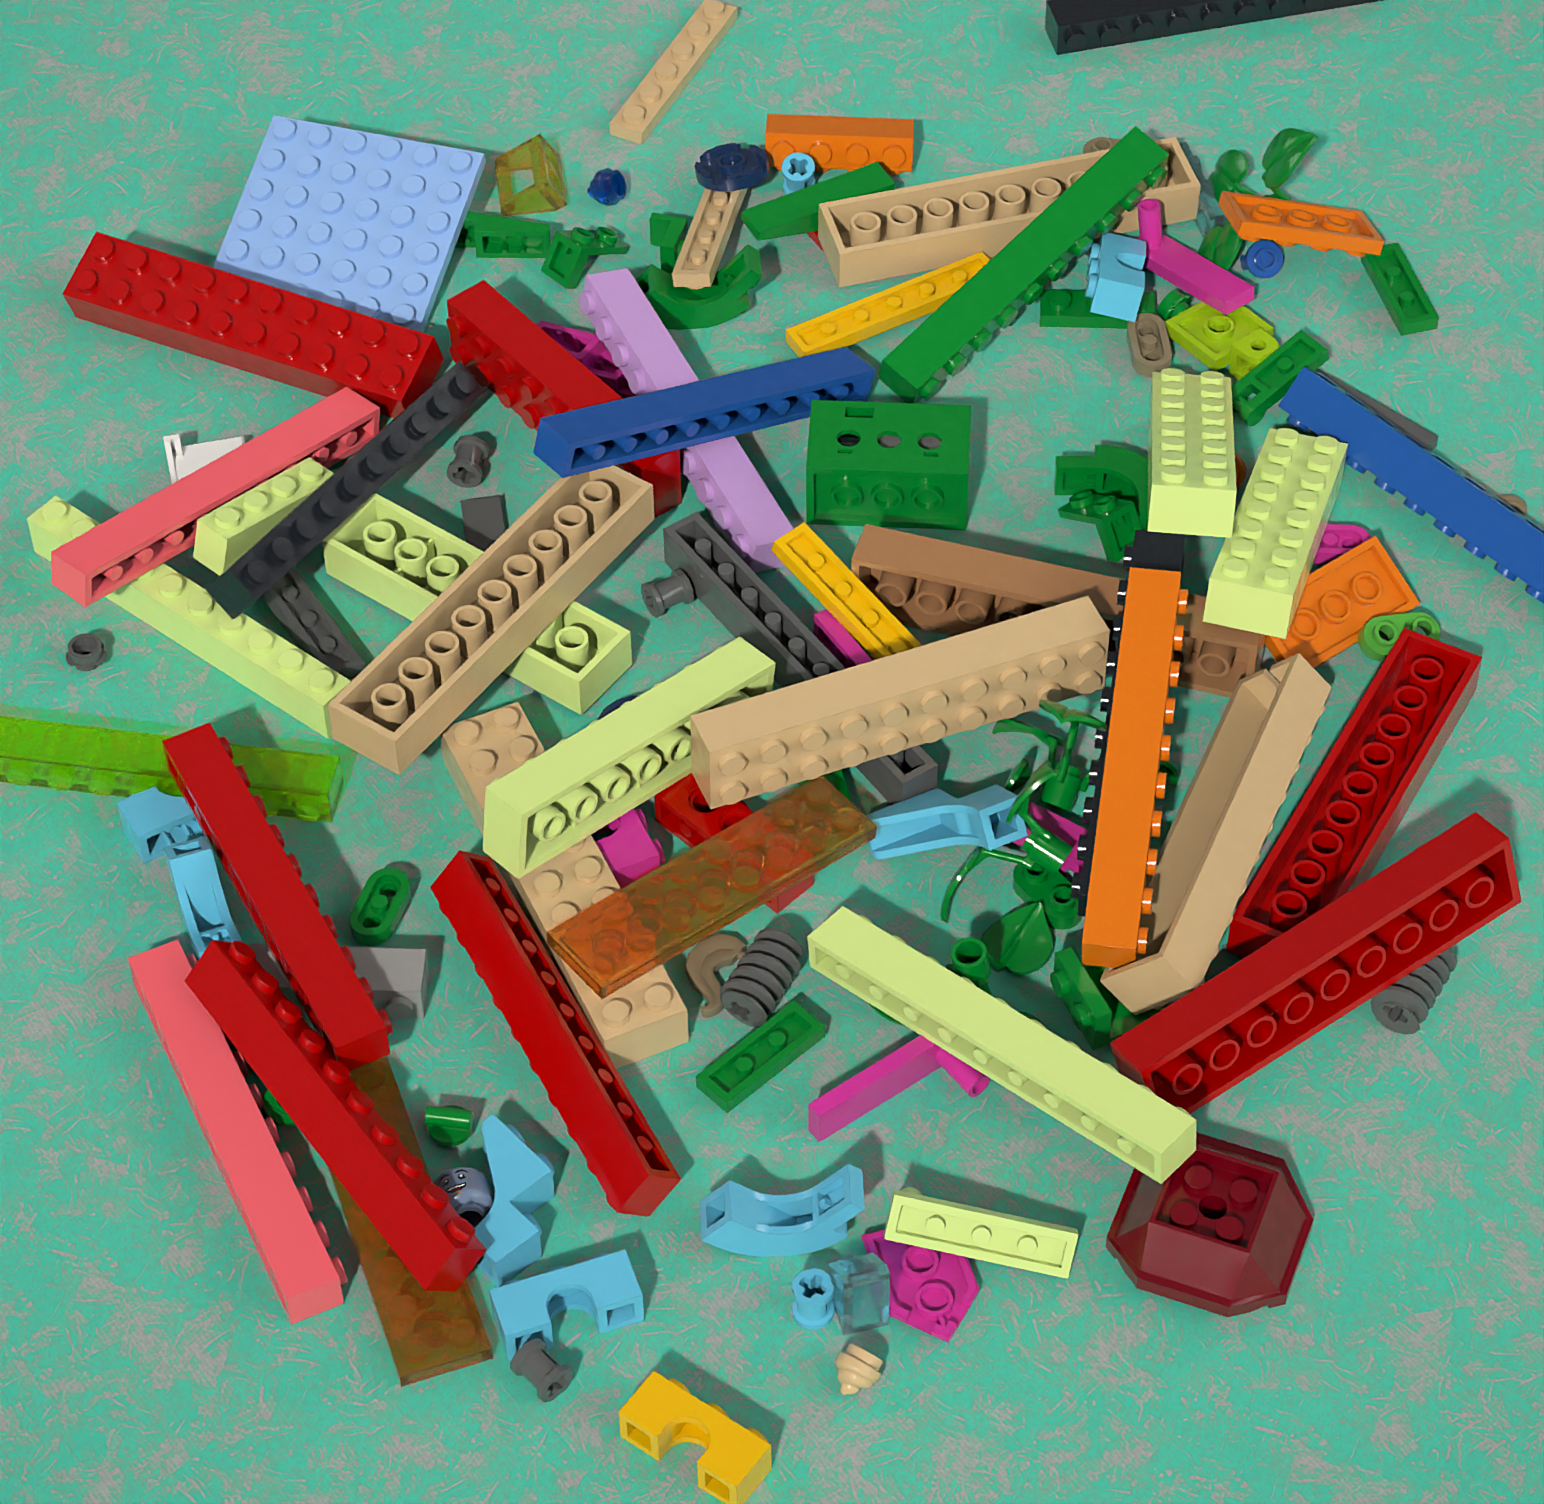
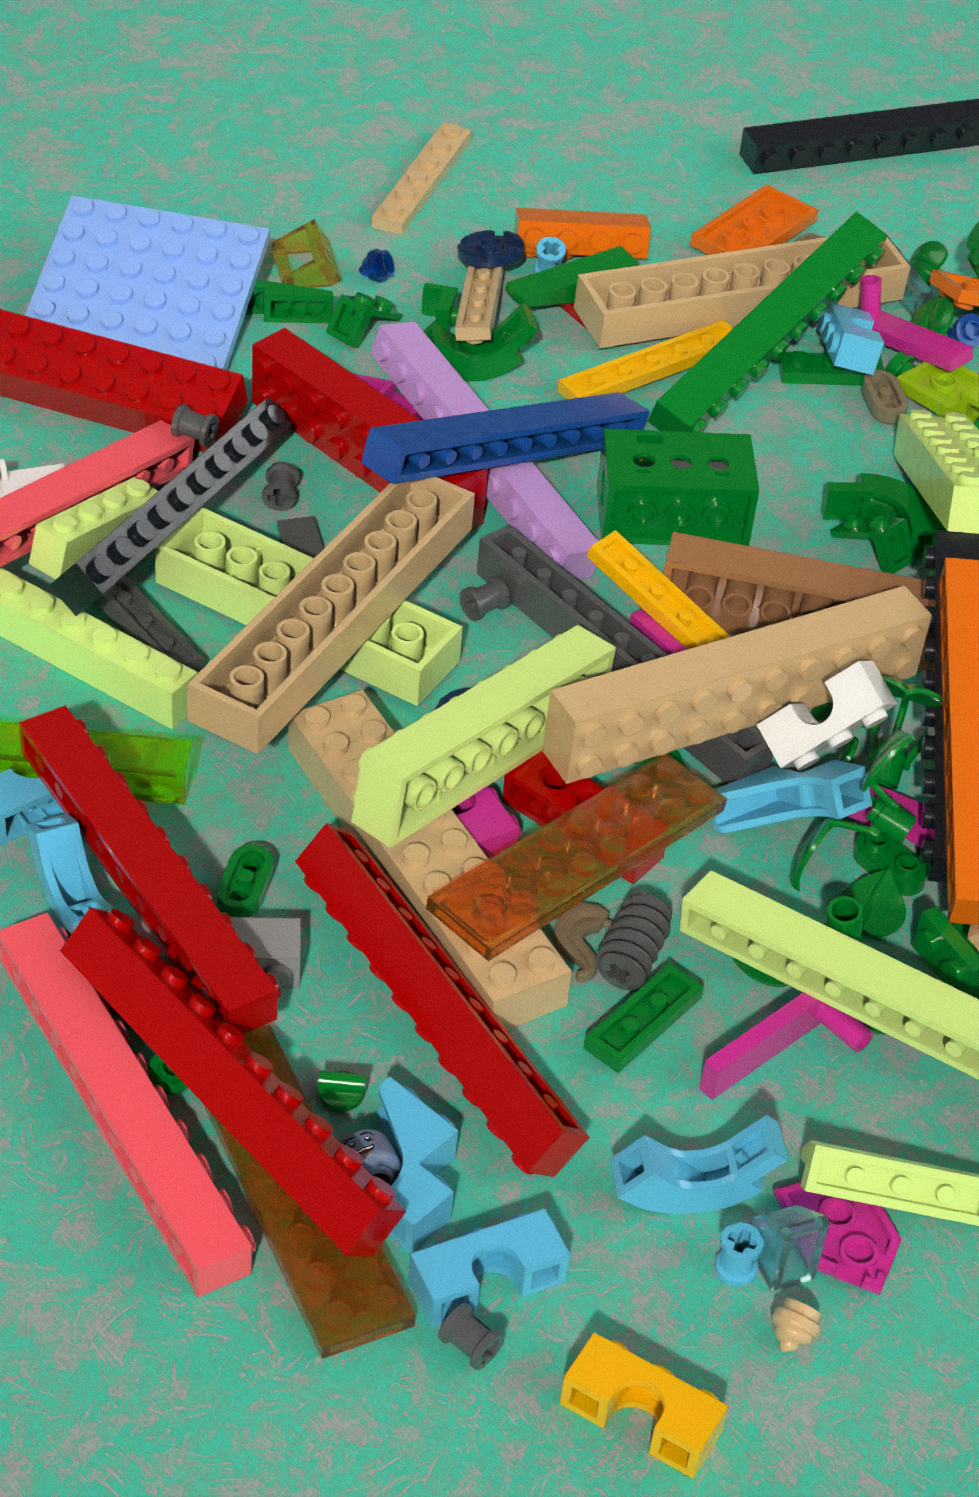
camera: 10 degrees left, 5 degrees down
none -> dark grey bush [170,404,219,447]
none -> orange plate [690,184,819,255]
none -> white arch [757,661,897,771]

